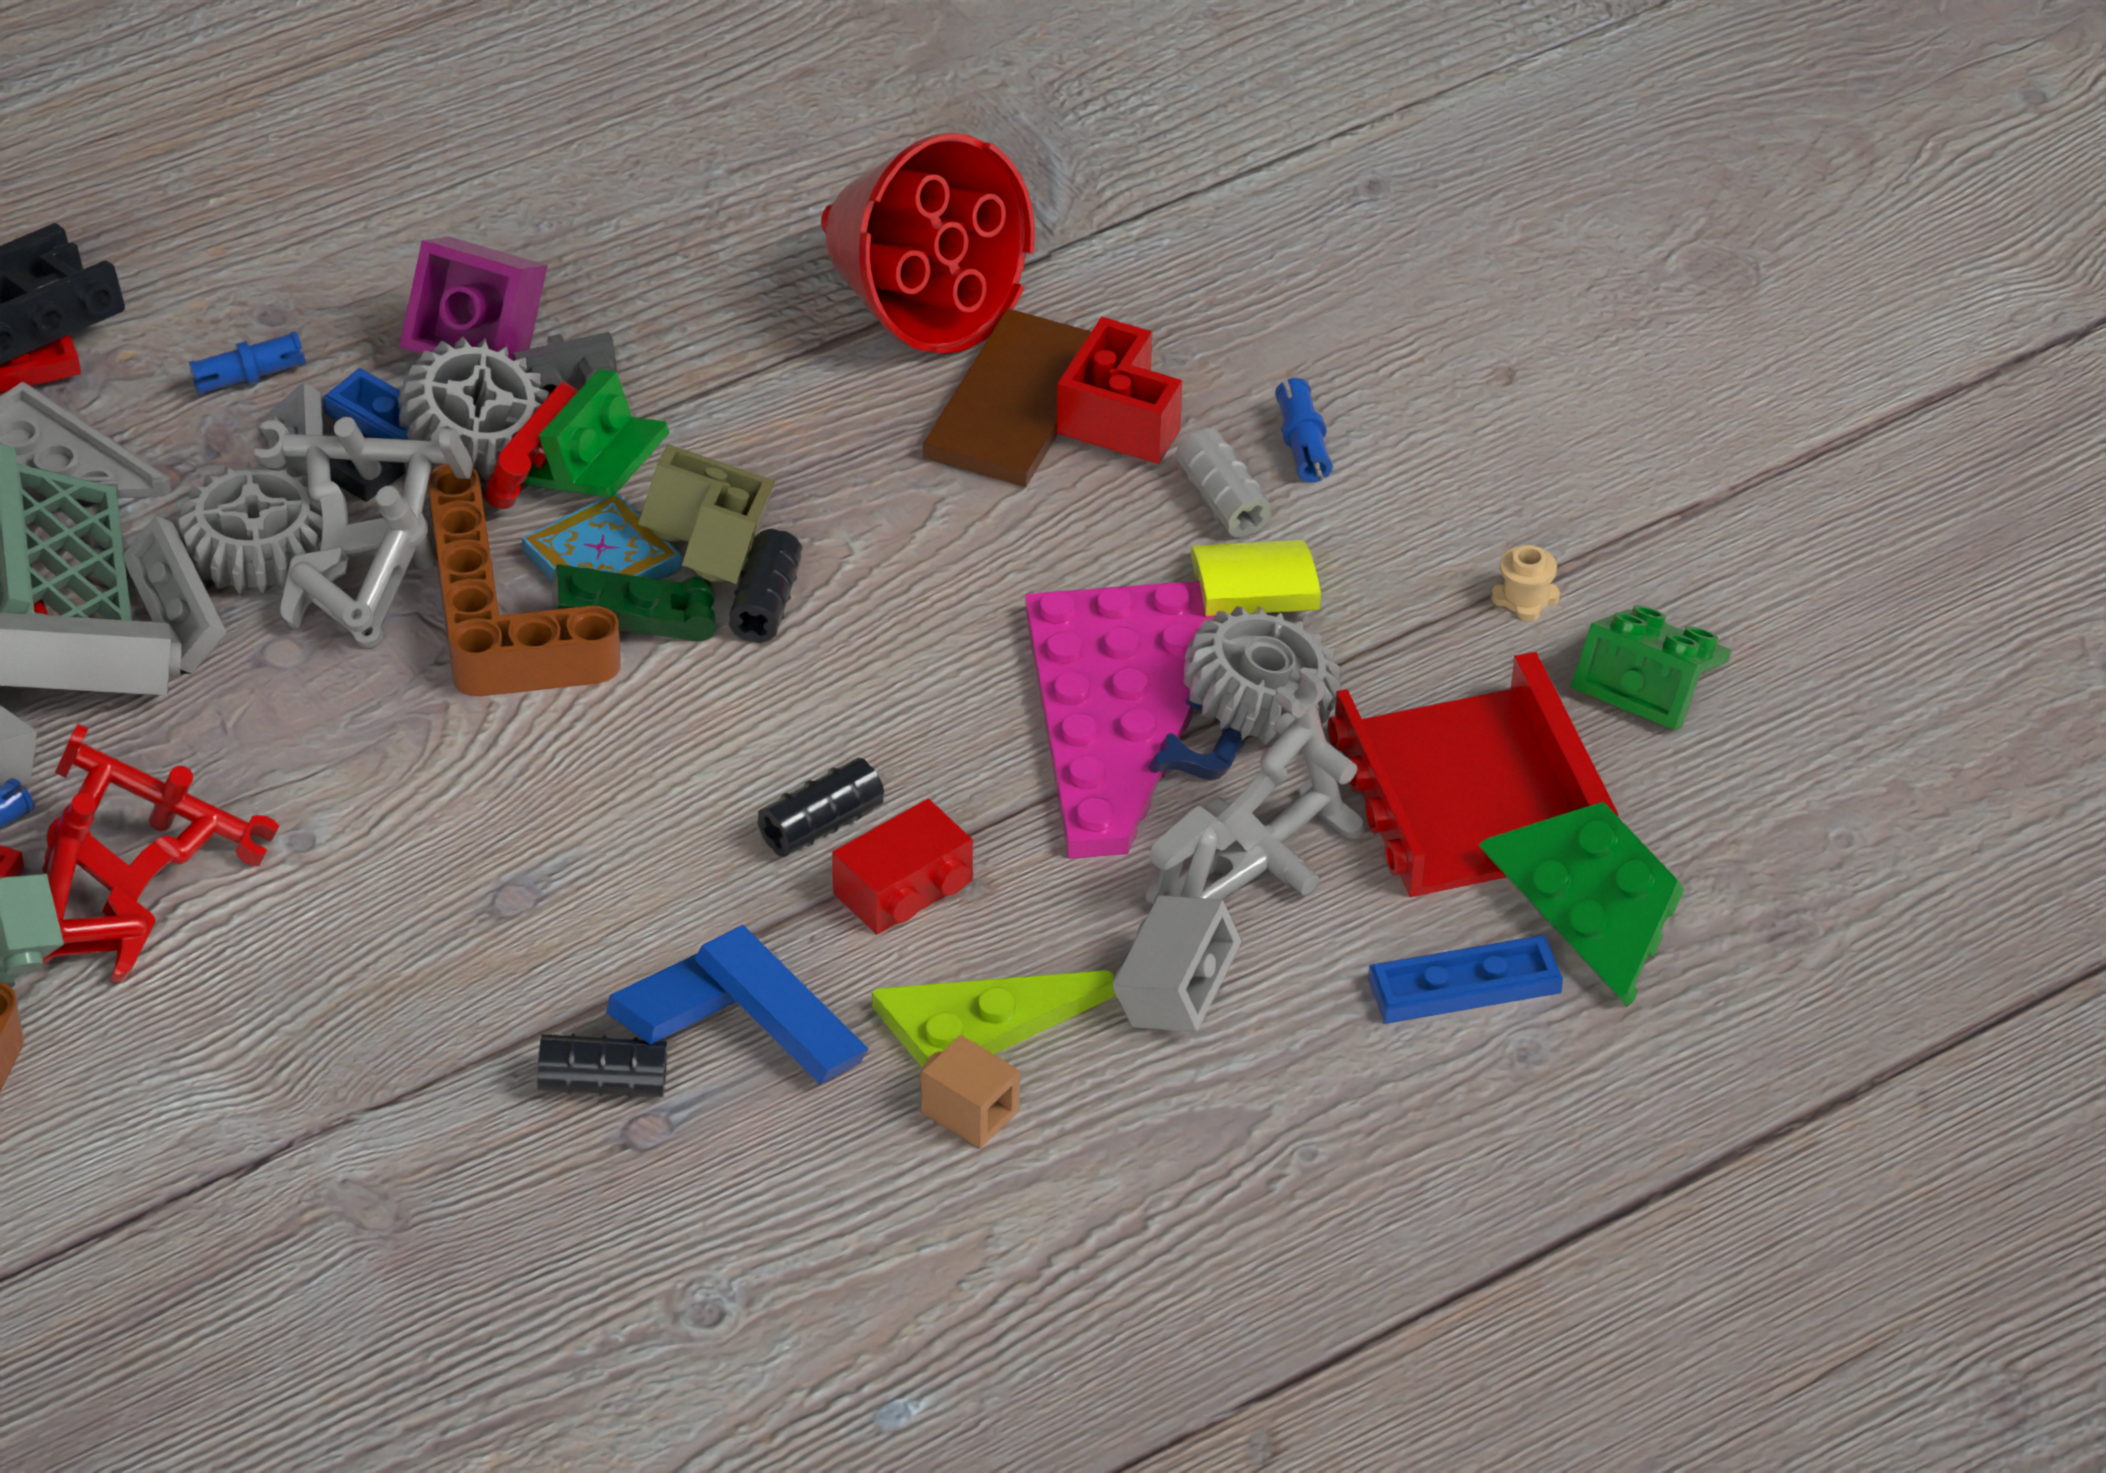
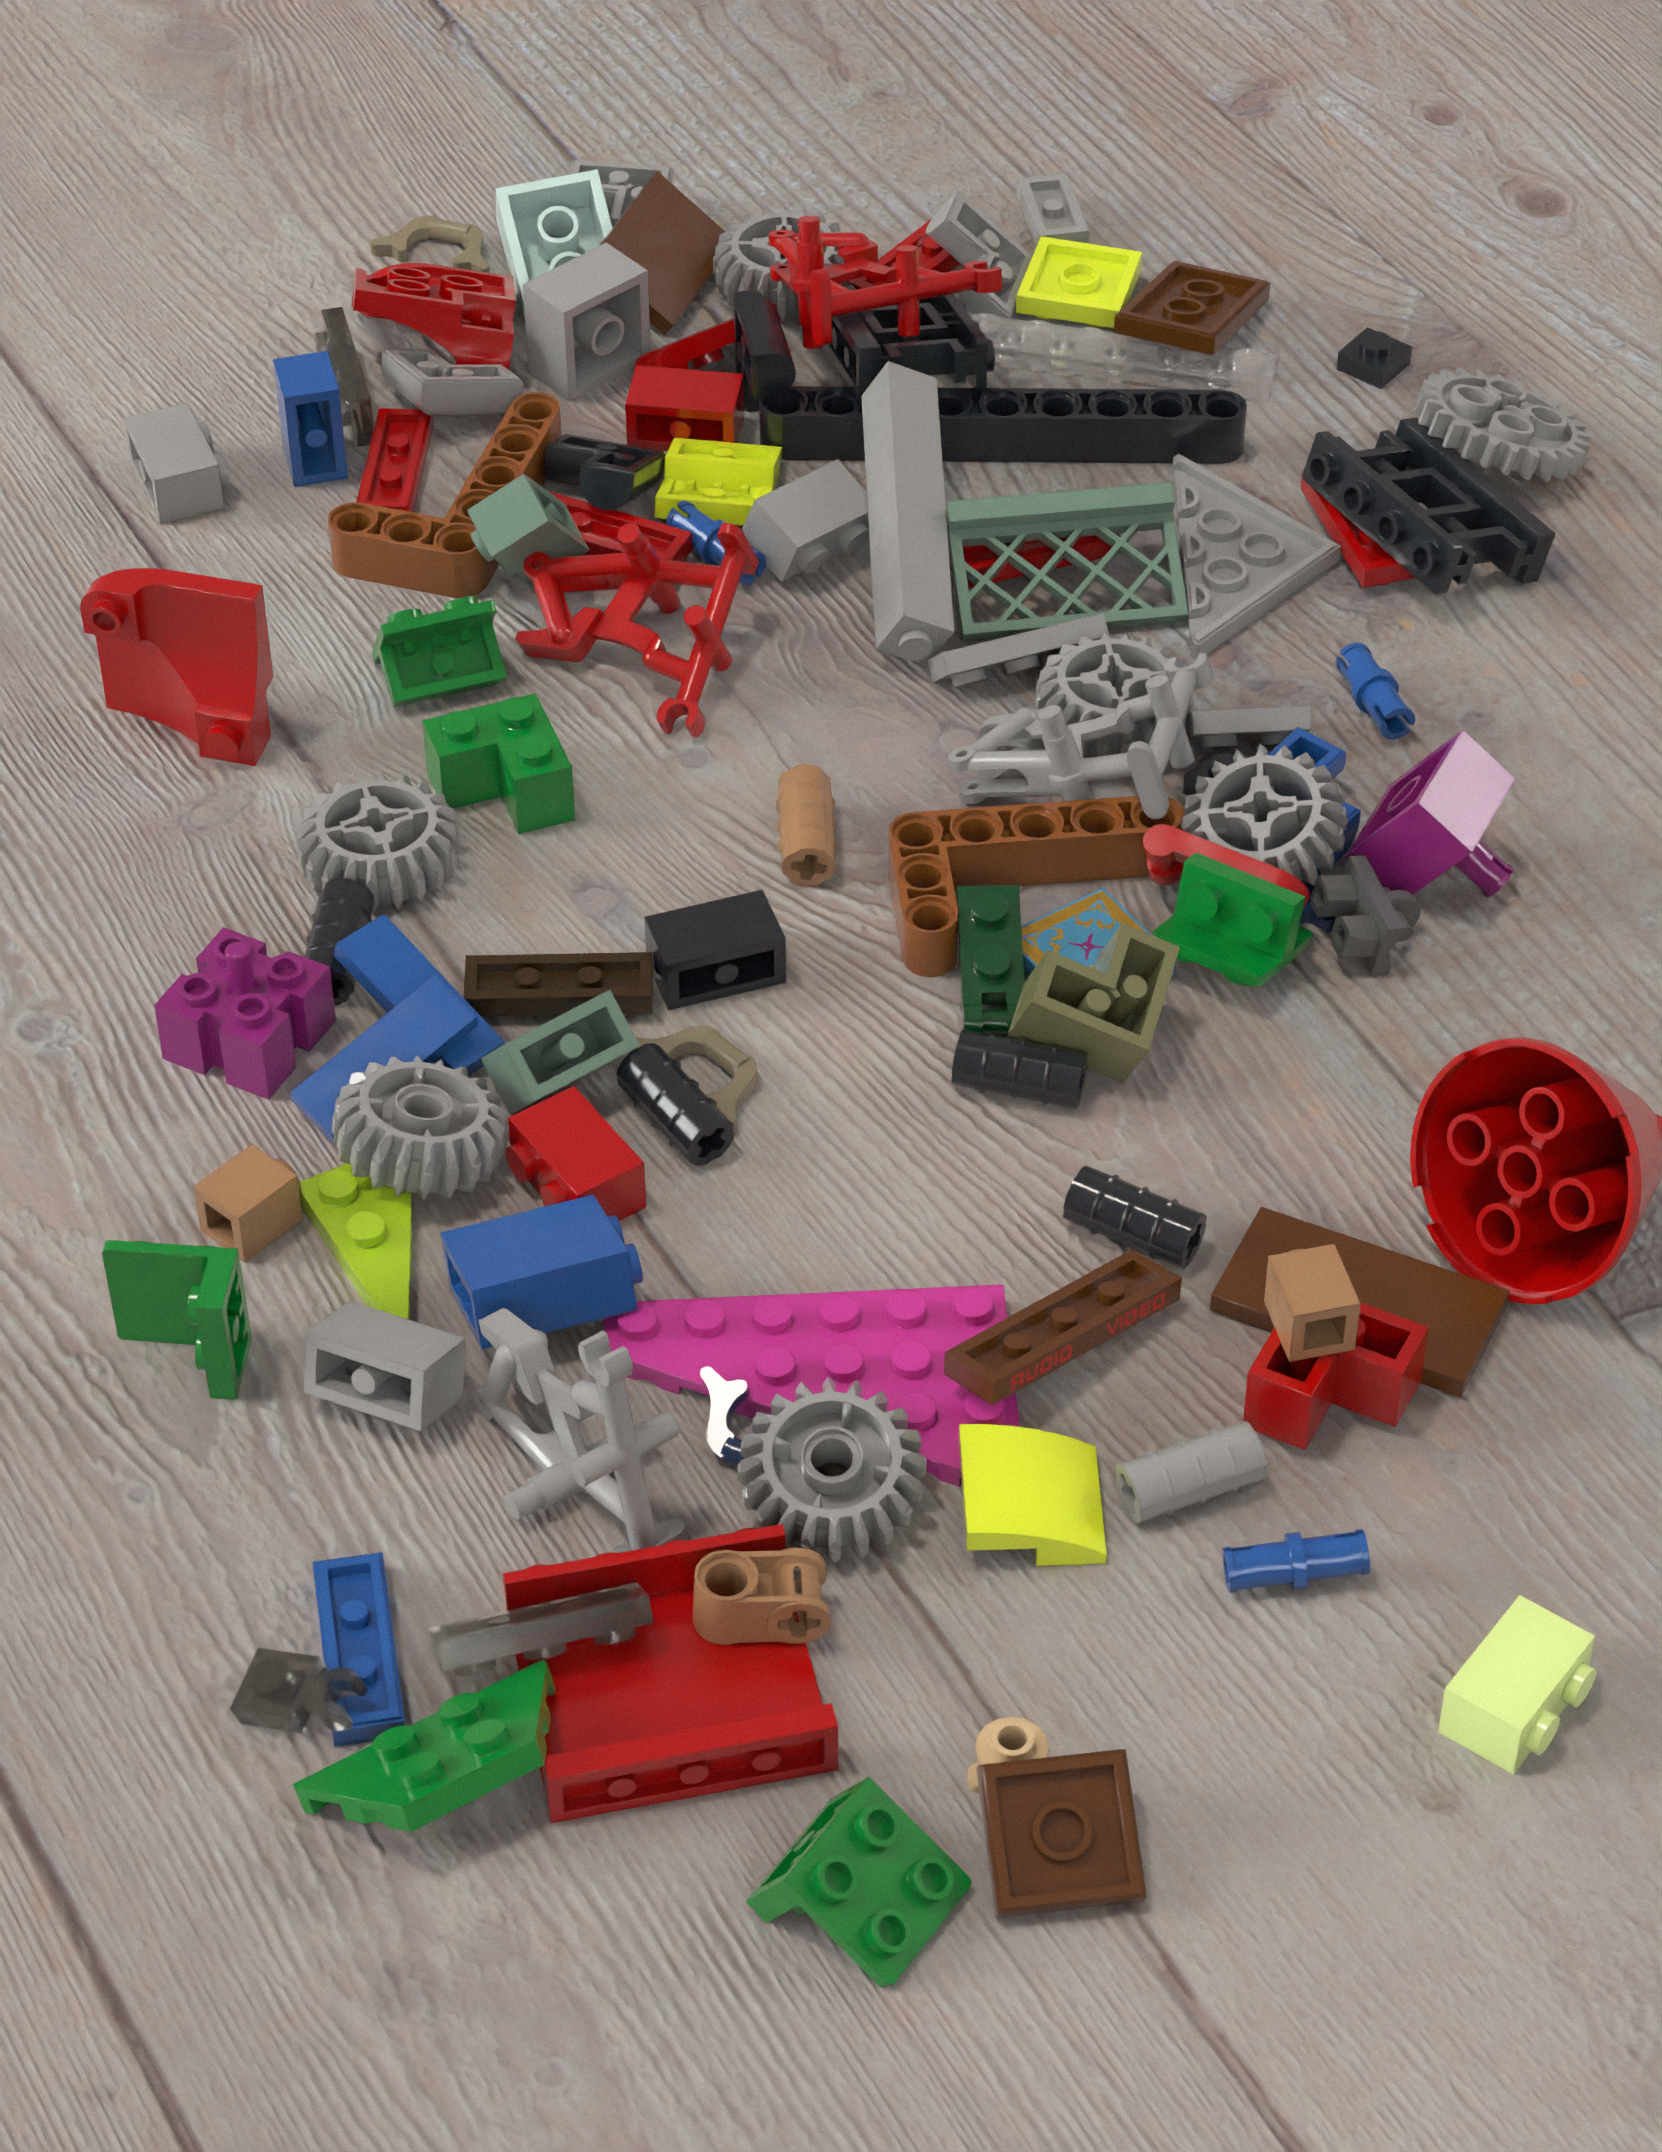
camera: 95 degrees right, 0 degrees up
none -> red slope [80,568,274,766]
none -> green bracket [102,1240,252,1400]
none -> magenta brick [154,927,336,1100]
none -> clear smoke plate [230,1648,368,1733]
none -> light grey gear [296,773,461,914]
none -> light grey gear [332,1055,508,1201]
none -> green bracket [372,596,507,708]
none -> green brick [422,693,575,834]
none -> clear smoke plate [428,1582,654,1676]
none -> blue brick [440,1194,643,1350]
none -> dark brown plate [463,952,653,1016]
none -> sand green brick [481,990,640,1115]
none -> dark tan helmet [630,1026,757,1134]
none -> black brick [644,889,786,1010]
none -> medium nougat piece [692,1547,831,1645]
none -> medium nougat axle [776,764,837,887]
none -> reddish brown plate [944,1249,1182,1405]
none -> reddish brown tile [976,1749,1147,1918]
none -> black axle [1063,1165,1207,1269]
none -> medium nougat brick [1264,1244,1361,1362]
none -> yellowish green brick [1438,1595,1597,1775]

